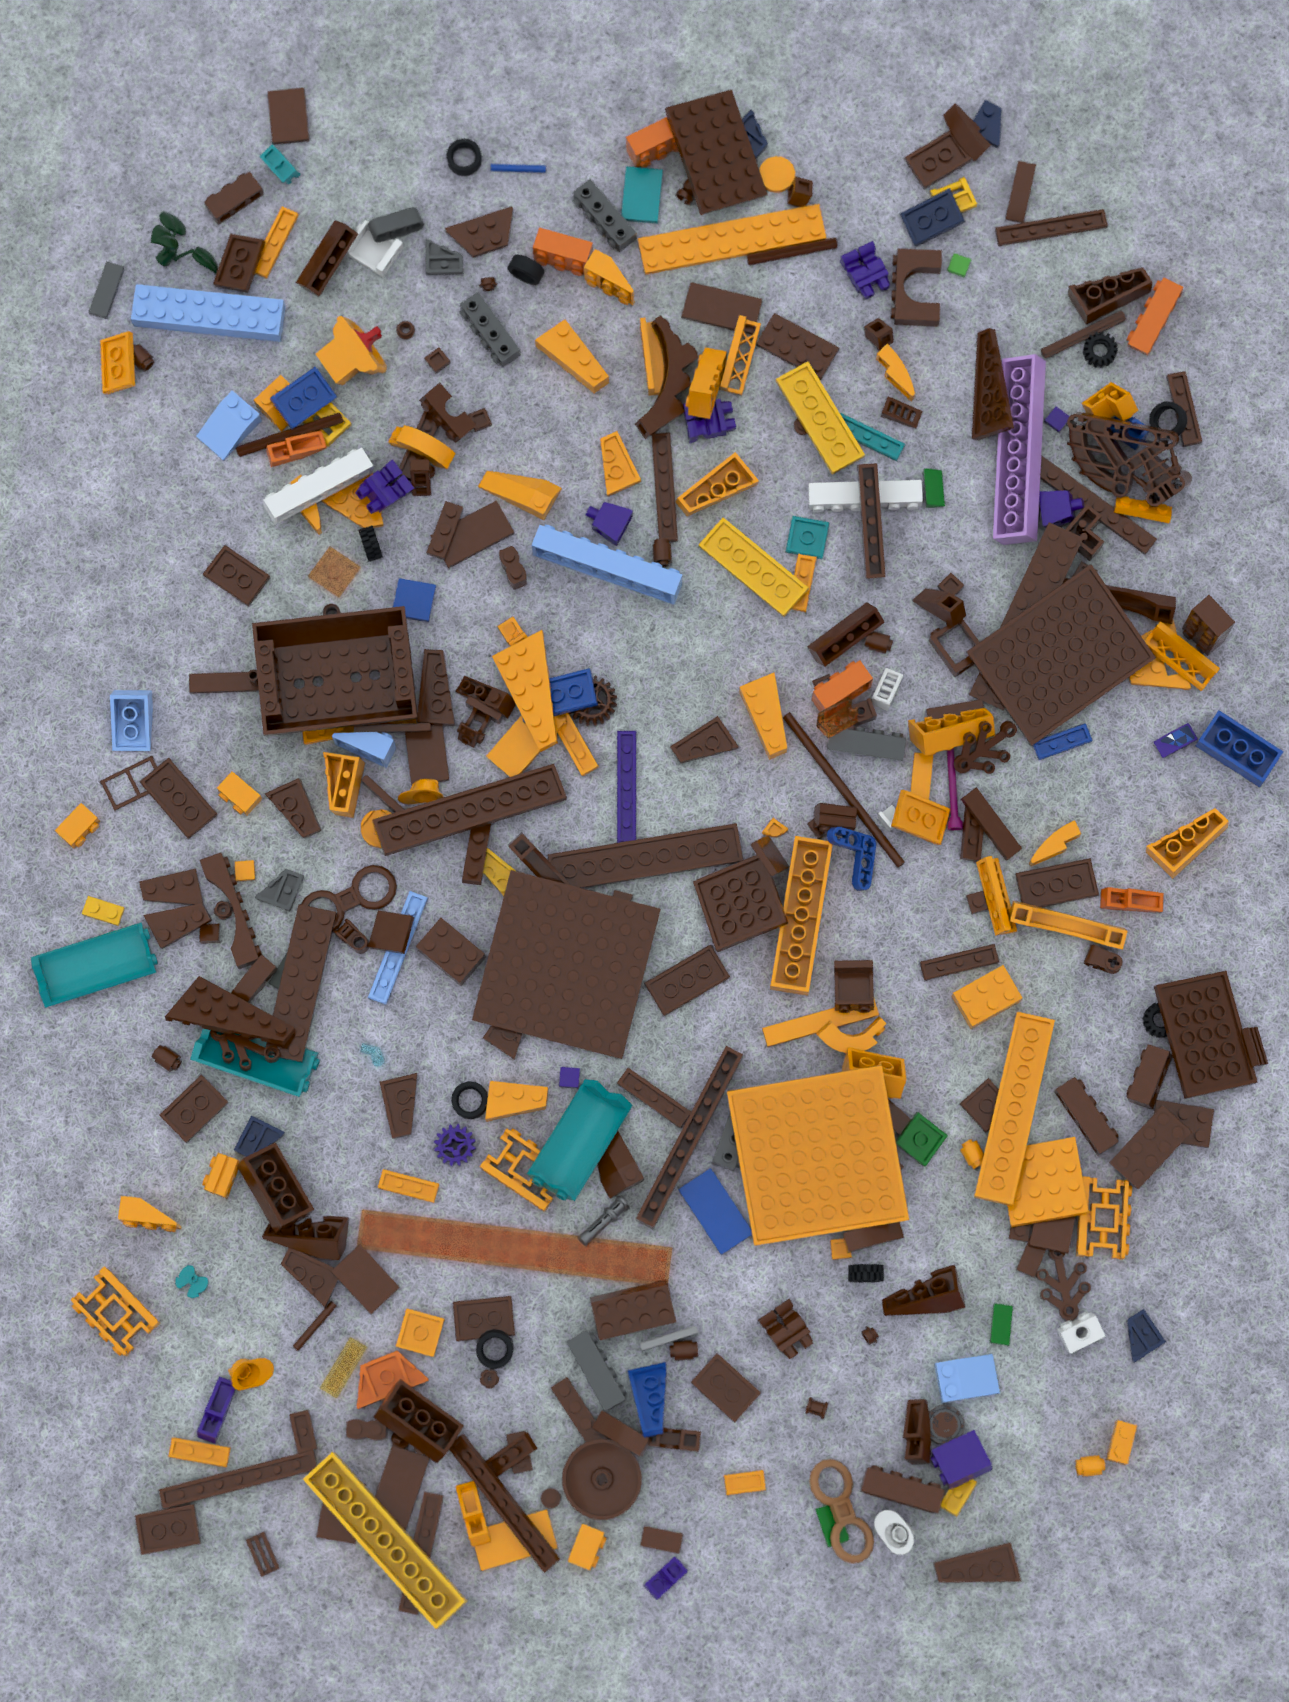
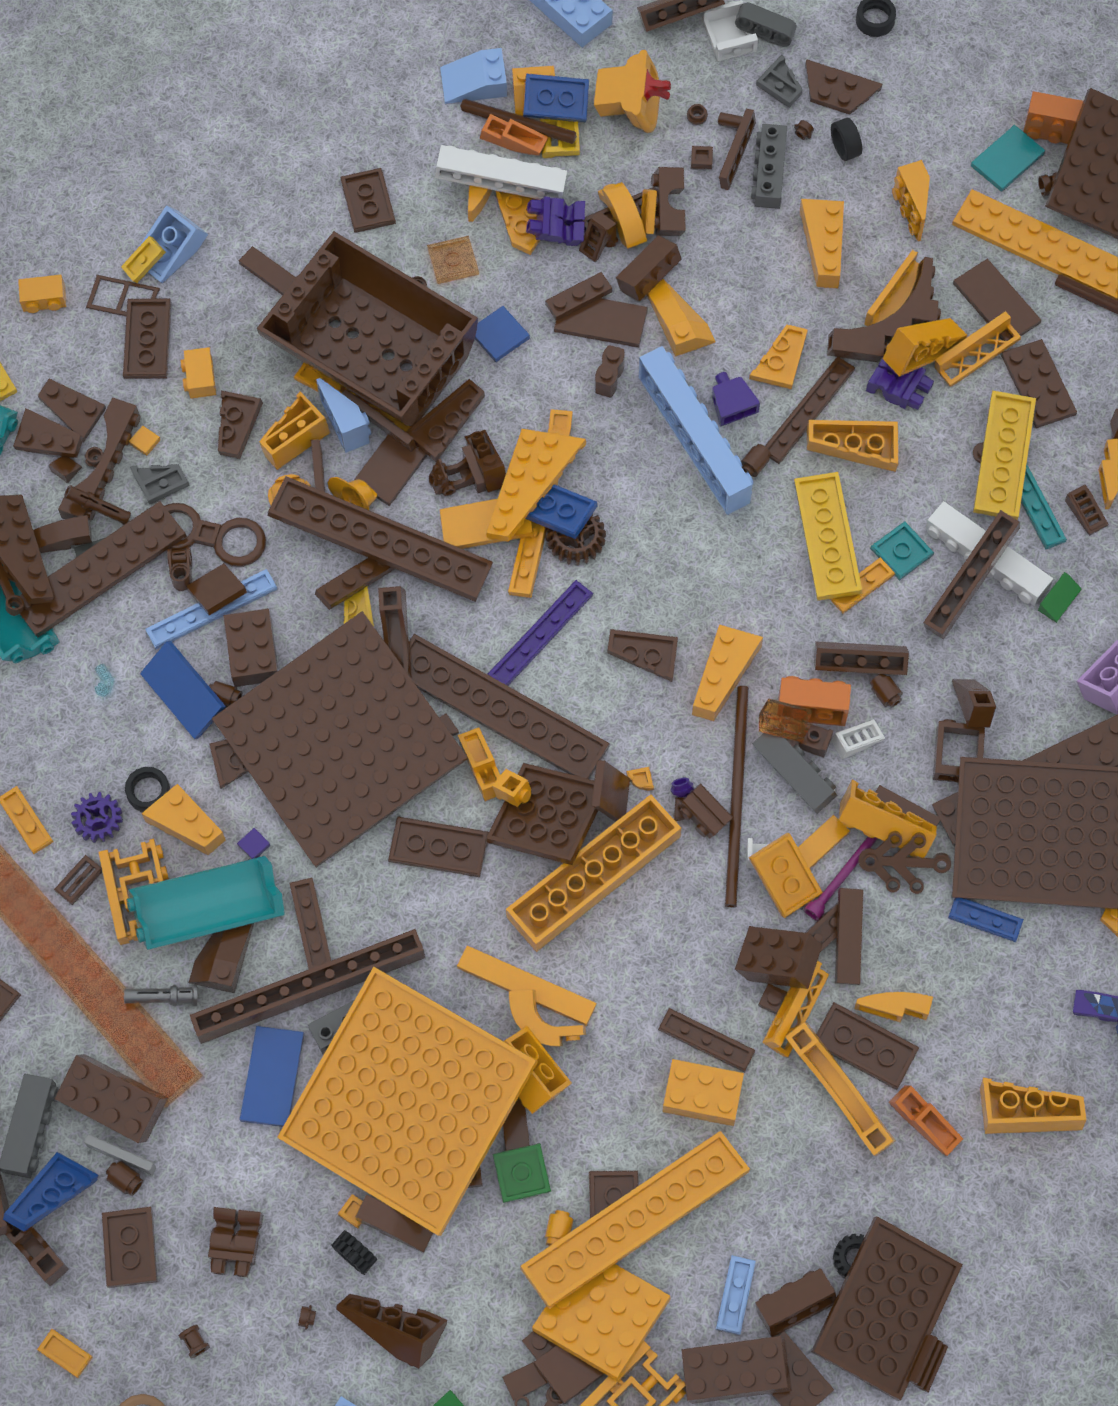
camera: 40 degrees right, 10 degrees down
black tyre [358,525,383,562] -> none
reddish brown wing [379,1073,418,1139] -> none
reddish brown tile [468,408,492,432] -> none
blue bar [491,164,546,173] -> none
orange brick [533,227,593,276] -> none
dark grey brick [573,179,637,252] -> none
blue beam [827,827,876,891] -> none
reddish brown panel [834,960,874,1013] -> none
reddish brown plate [937,573,965,596] -> none
reddish brown brick [1054,1077,1119,1156] -> none
reddish brown piece [1083,945,1123,974] -> none
none -> reddish brown tile [54,855,102,905]
none -> reddish brown pin [64,485,131,525]
none -> yellow plate [121,236,166,283]
none -> blue tile [140,641,226,739]
none -> reddish brown brick [209,681,242,708]
none -> light orange slope [458,727,500,801]
none -> light orange brick [492,769,531,807]
none -> reddish brown brick [616,235,682,302]
none -> light orange tile [641,189,657,234]
none -> dark purple plate [671,777,694,797]
none -> light blue tile [716,1255,756,1335]
none -> reddish brown piece [718,108,756,190]
none -> reddish brown brick [735,926,822,989]

